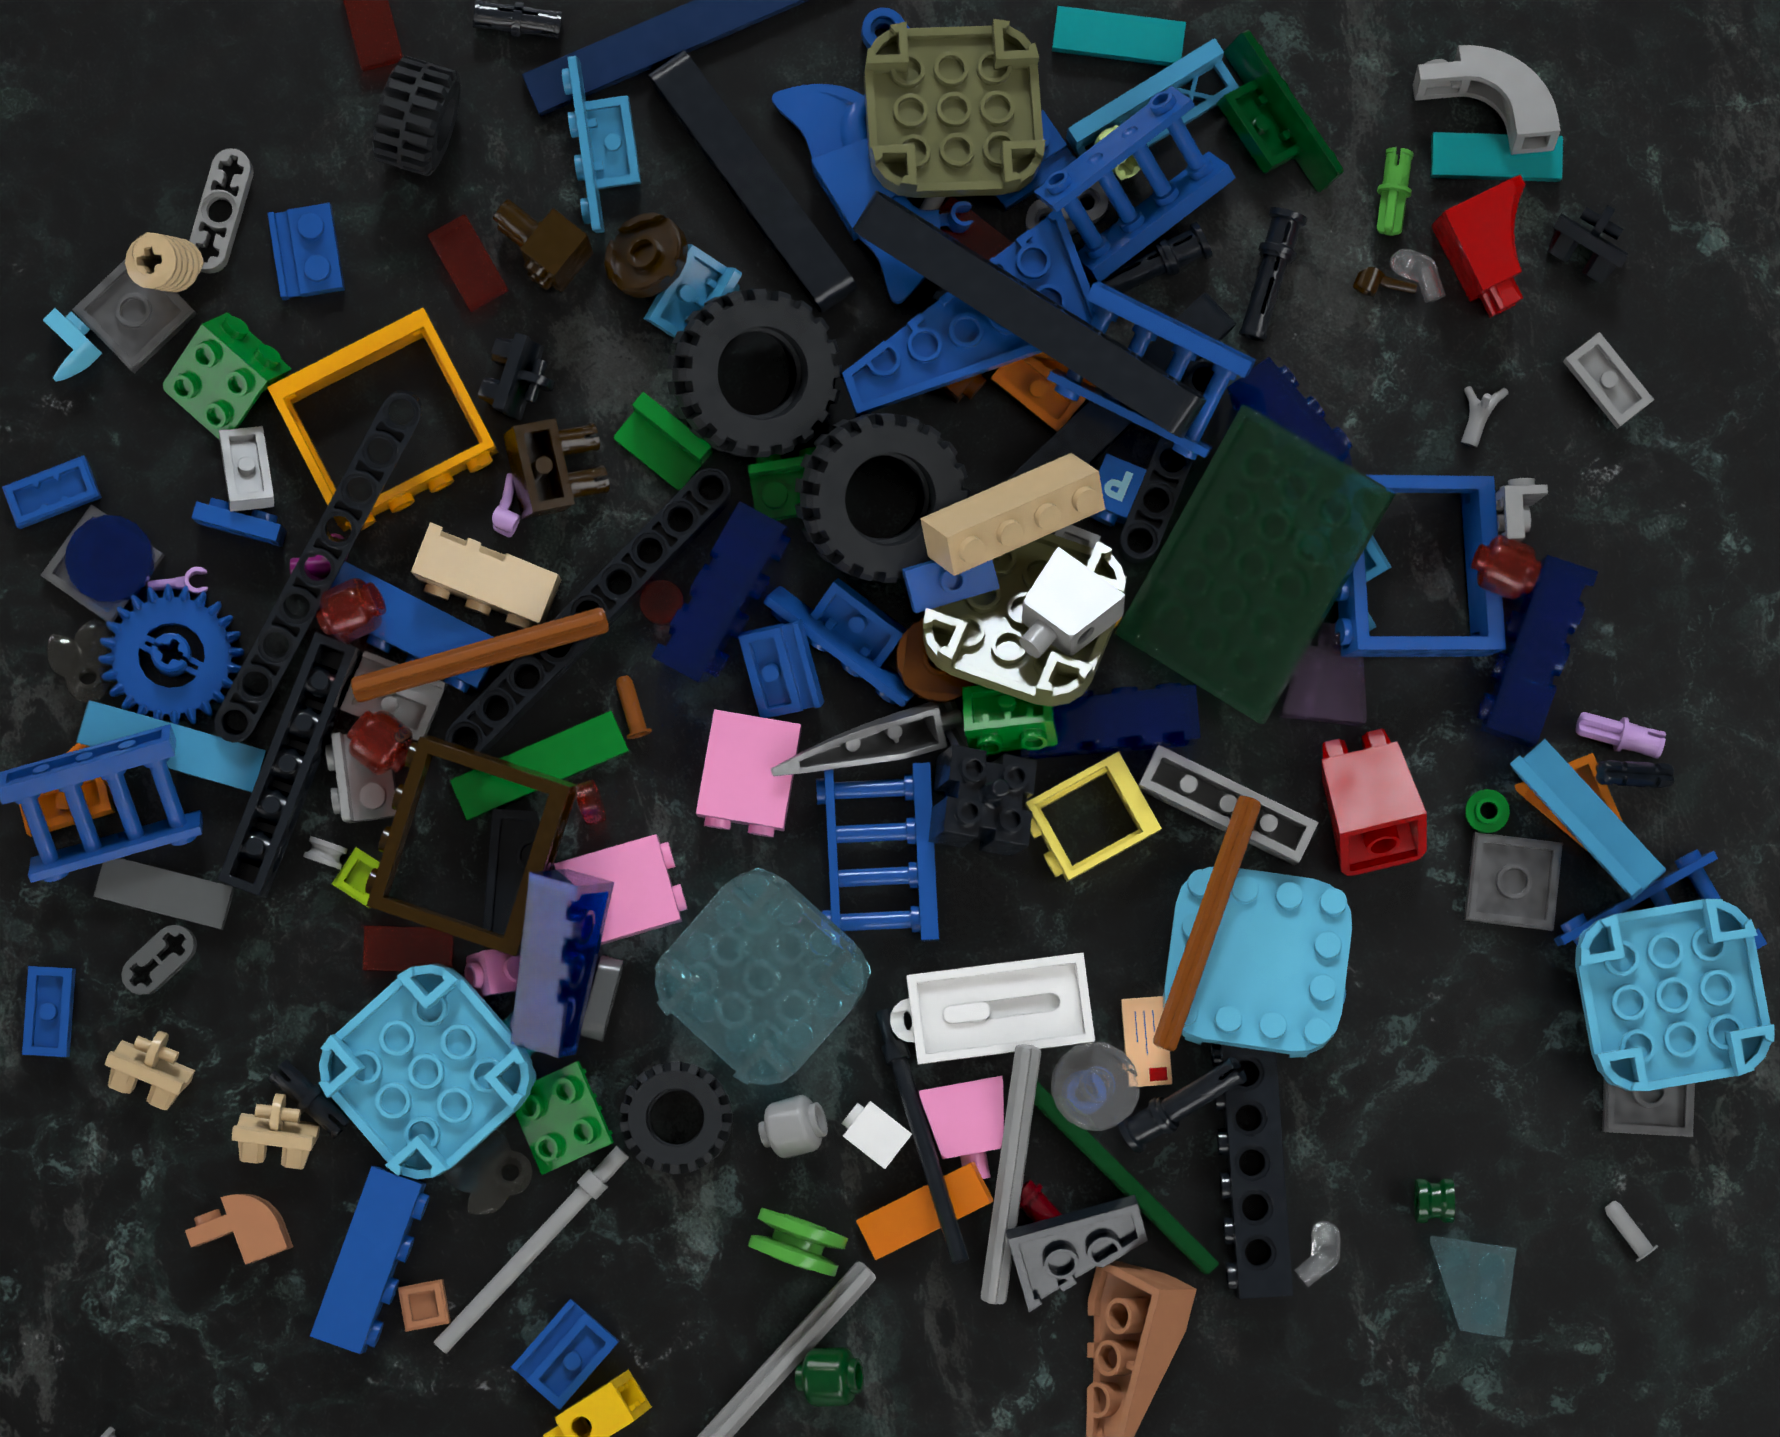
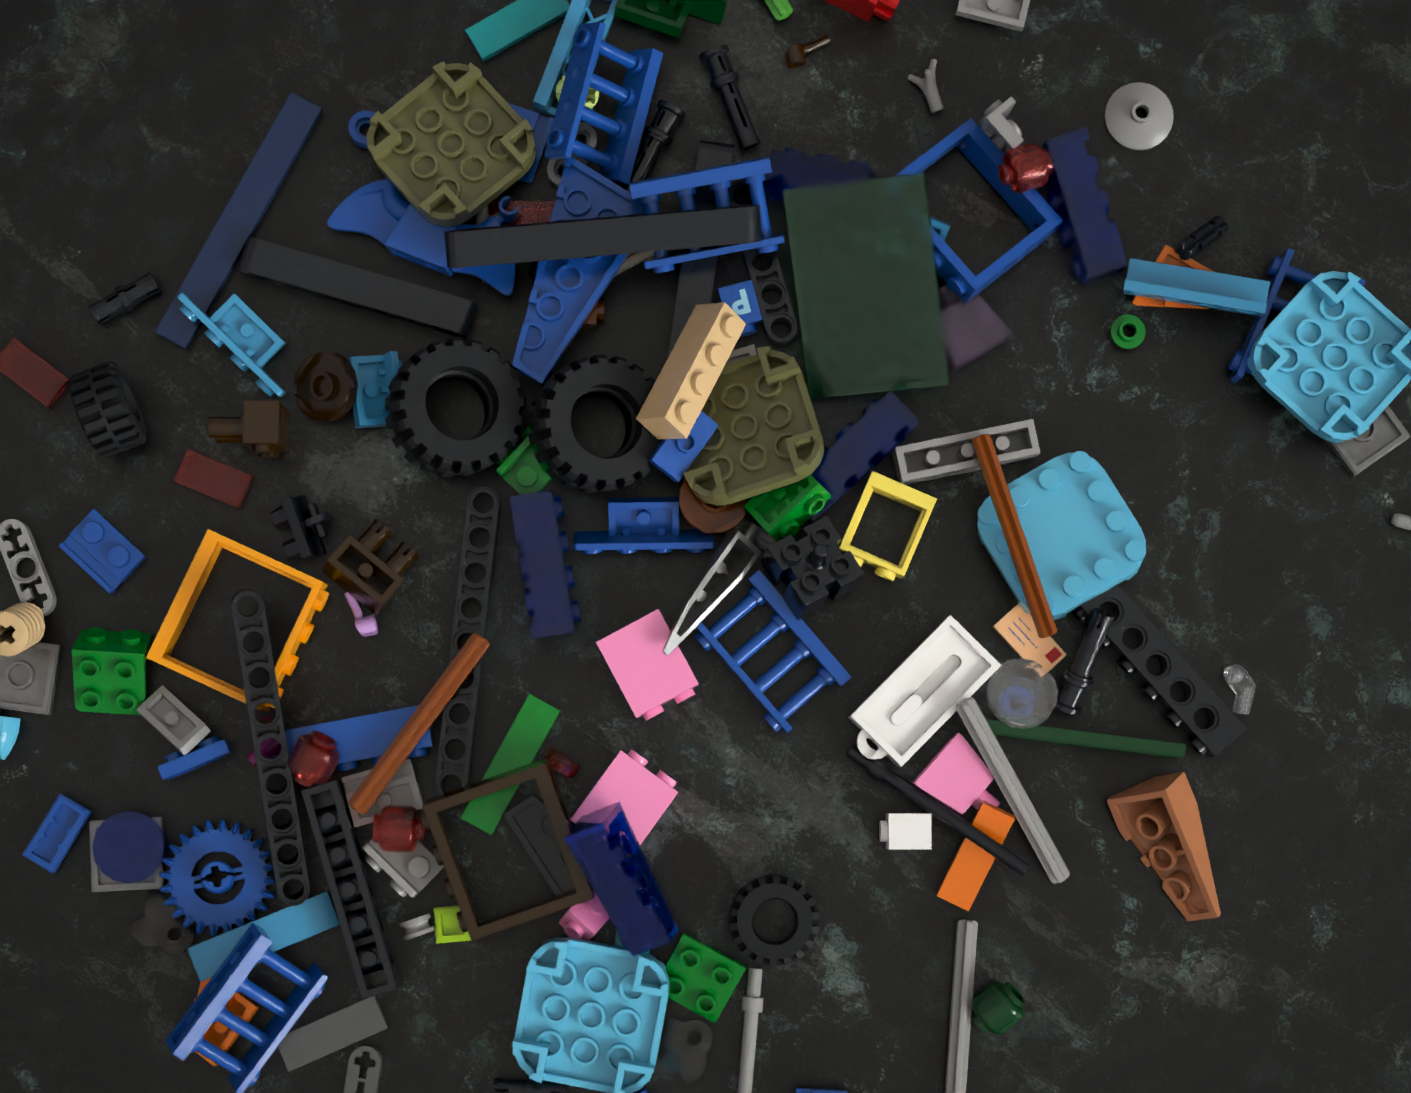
camera: 45 degrees left, 0 degrees up
lavender hand [148,566,208,596] -> none
clear red tile [363,926,454,971] -> none
tan wedge [411,522,561,629] -> none
dark grey beam [581,955,624,1041] -> none
green panel [614,392,713,491] -> none
dark orange piece [616,675,652,739] -> none
clear red tile [640,580,684,625] -> none
clear light blue plate [654,868,871,1086] -> none
blue plate [738,619,824,718] -> none
bright green wheel [748,1208,848,1277] -> none
light grey head [758,1095,828,1158] -> none
orange wing [990,352,1096,433] -> none
wing [1006,1195,1148,1312] -> none
torso [1019,547,1125,658] -> none
dark red pin [1019,1179,1062,1222] -> none
hips [1321,728,1427,876] -> none
clear arm [1390,248,1446,303] -> none
dark green wheel [1414,1179,1455,1223] -> none
clear light blue wing [1430,1235,1517,1337] -> none
flat silver tile [1464,832,1563,931] -> none
lavender axle [1576,712,1666,759] -> none
none -> light grey dish [1104,82,1173,151]

